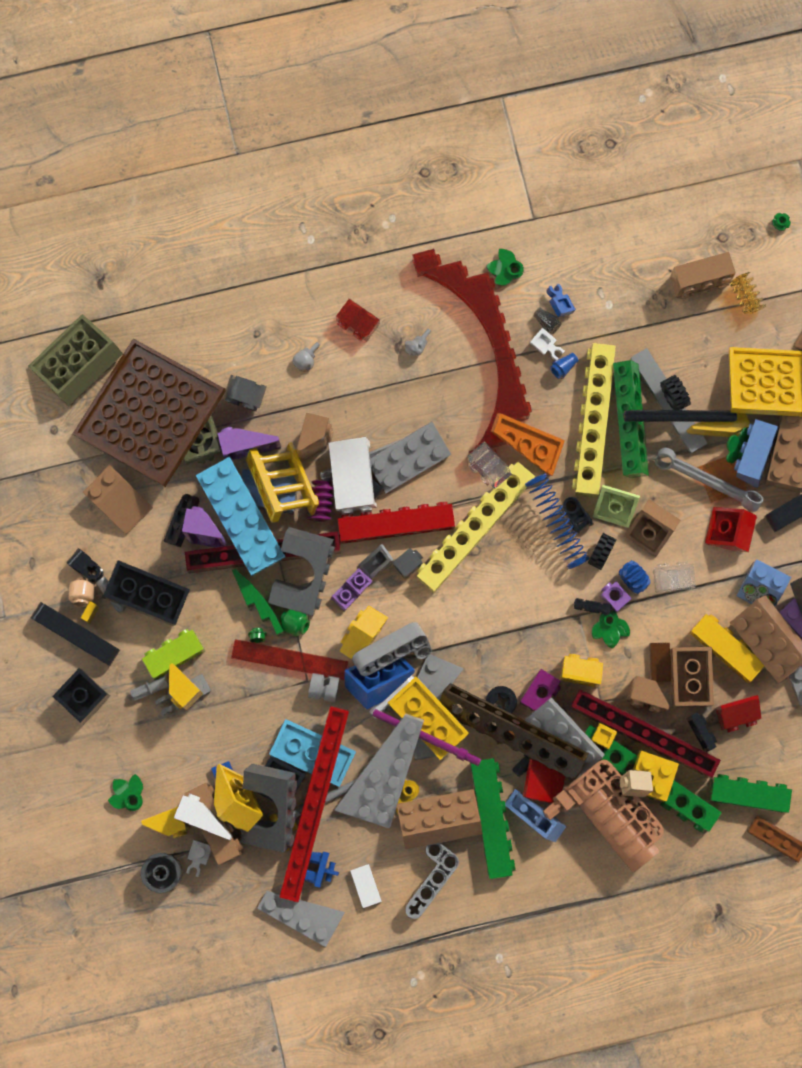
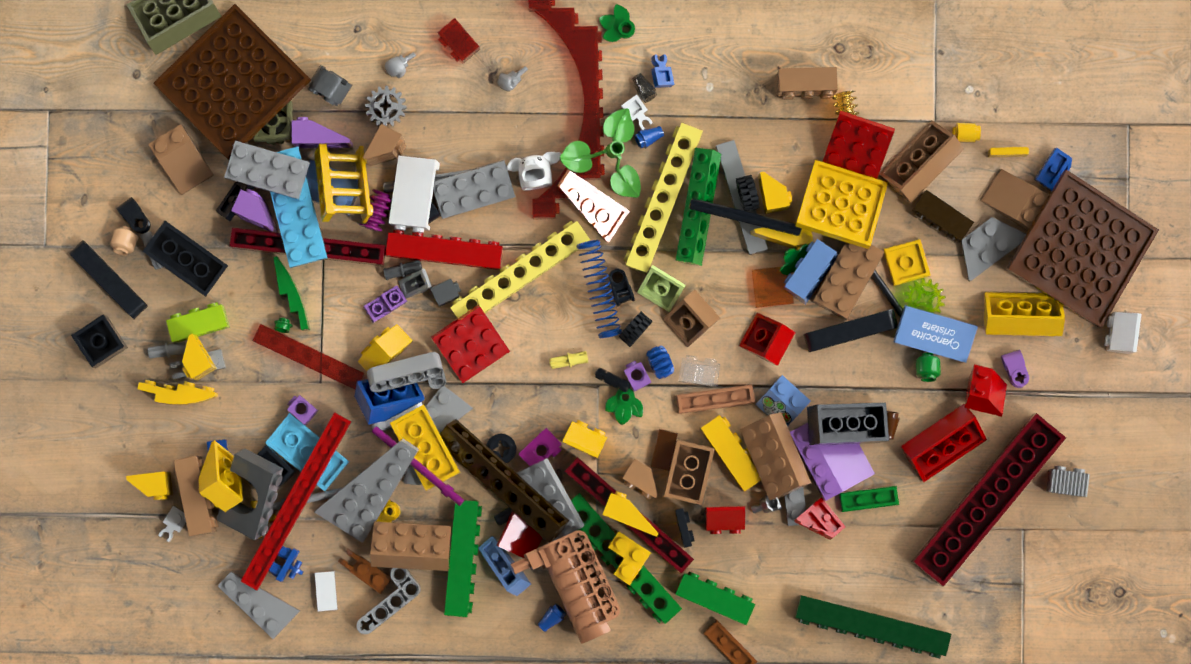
camera: 15 degrees right, 5 degrees up
yellow tile [81,601,99,624] -> none
green plate [108,774,144,811] -> none
dark grey brick [141,853,183,893] -> none
white slope [174,793,233,840] -> none
dark grey arch [268,527,335,616] -> none
green head [280,609,310,636] -> none
light grey wheel [308,673,340,703] -> none
clear brick [467,441,512,489] -> none
yellow tile [591,723,617,750] -> none
tan brick [620,770,653,797] -> none
light grey piece [655,448,763,512] -> none
green plate [772,213,791,231] -> none
none -> yellow slope [137,380,218,405]
none -> light grey plate [224,141,310,200]
none -> medium lavender brick [287,395,319,425]
none -> dark orange hinge [338,548,392,594]
none -> light grey gear [365,86,407,127]
none -> dark grey axle [383,260,422,280]
none -> red plate [431,304,510,383]
none -> white piece [507,152,561,191]
none -> blue cone [538,604,566,632]
none -> light yellow axle [549,351,588,369]
none -> bright green plant [560,108,641,198]
none -> yellow slope [602,491,658,537]
none -> nougat tile [676,384,755,414]
none -> flat silver piece [751,495,782,514]
none -> yellow slope [758,172,792,214]
none -> red plate [822,110,895,179]

